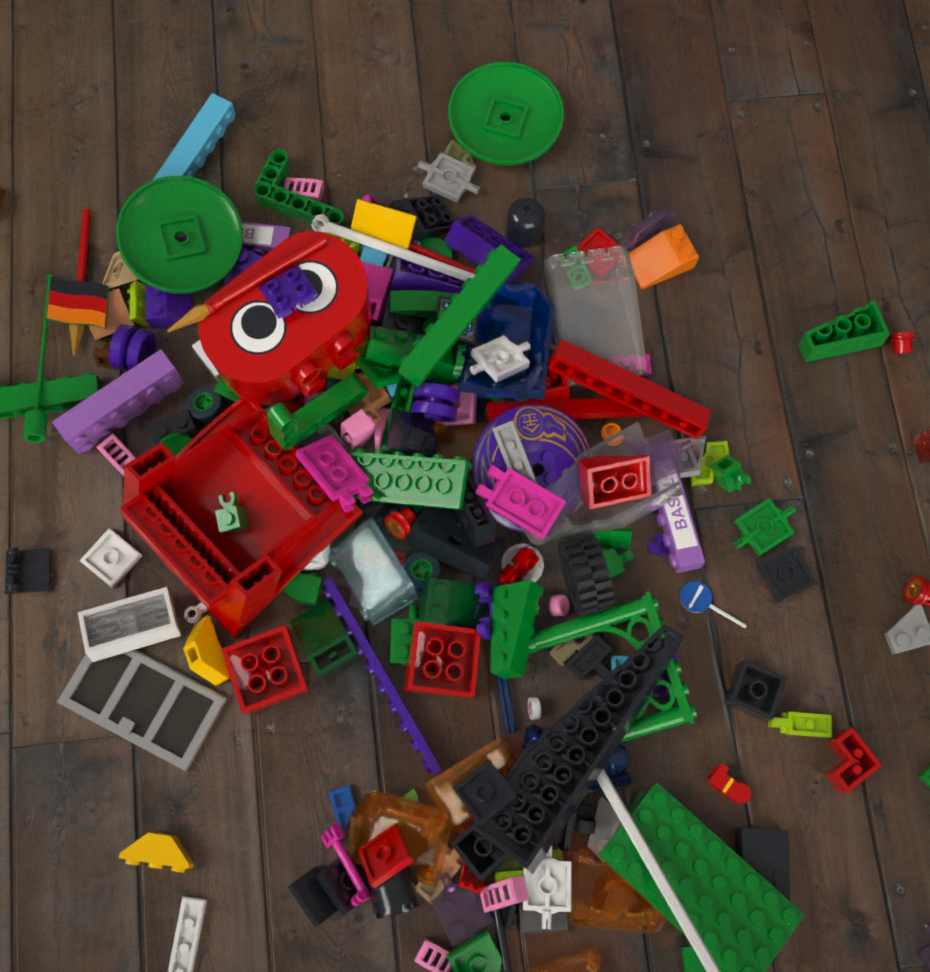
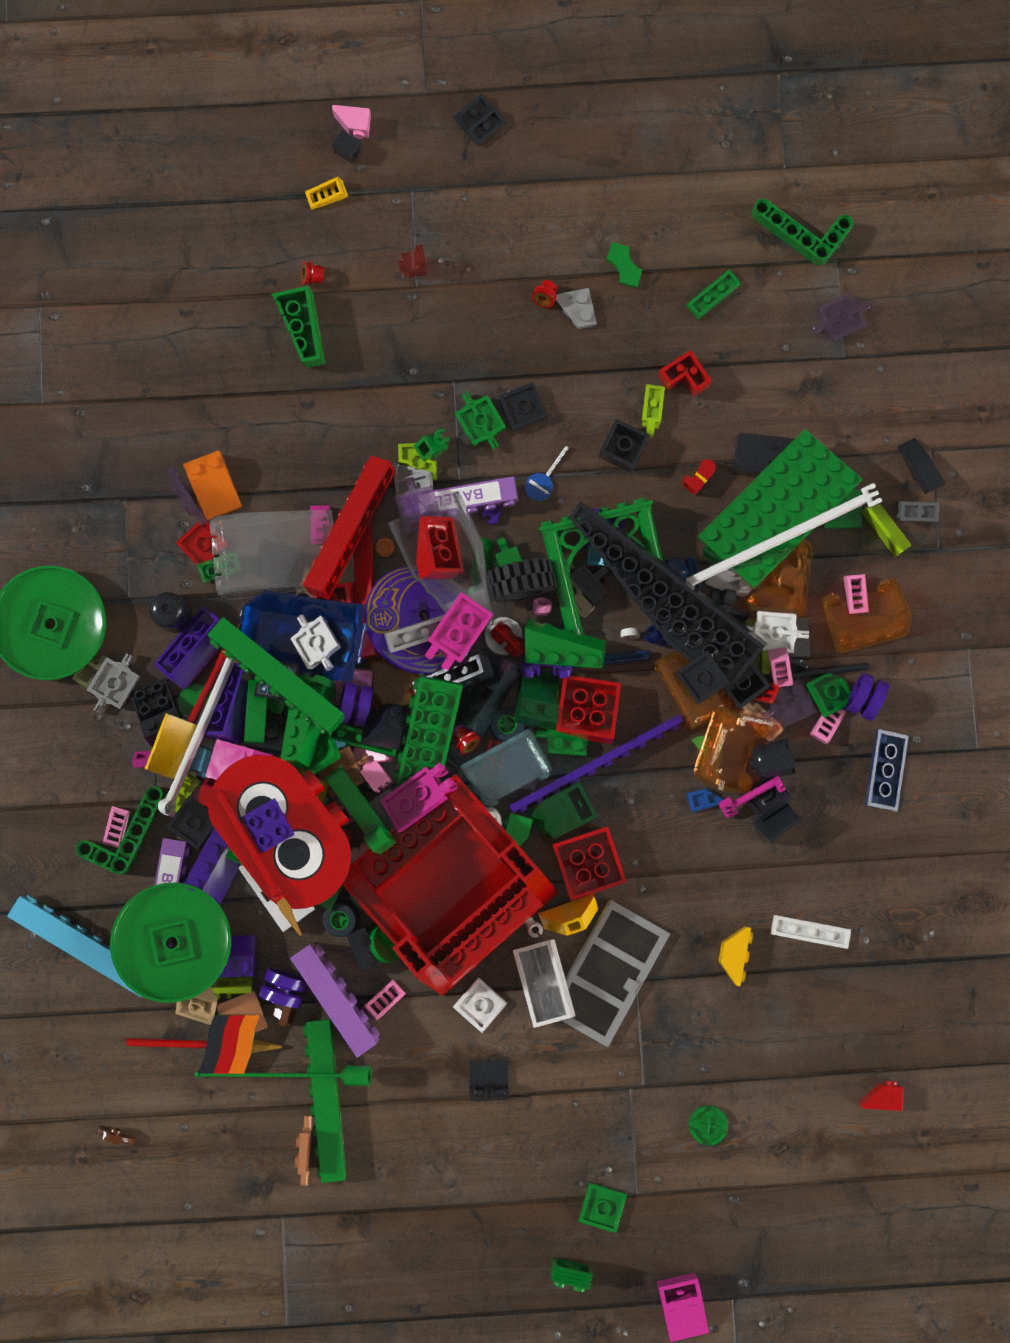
camera: 85 degrees left, 10 degrees up
green brick [215,492,250,534] -> none
red tile [357,823,414,889] -> none

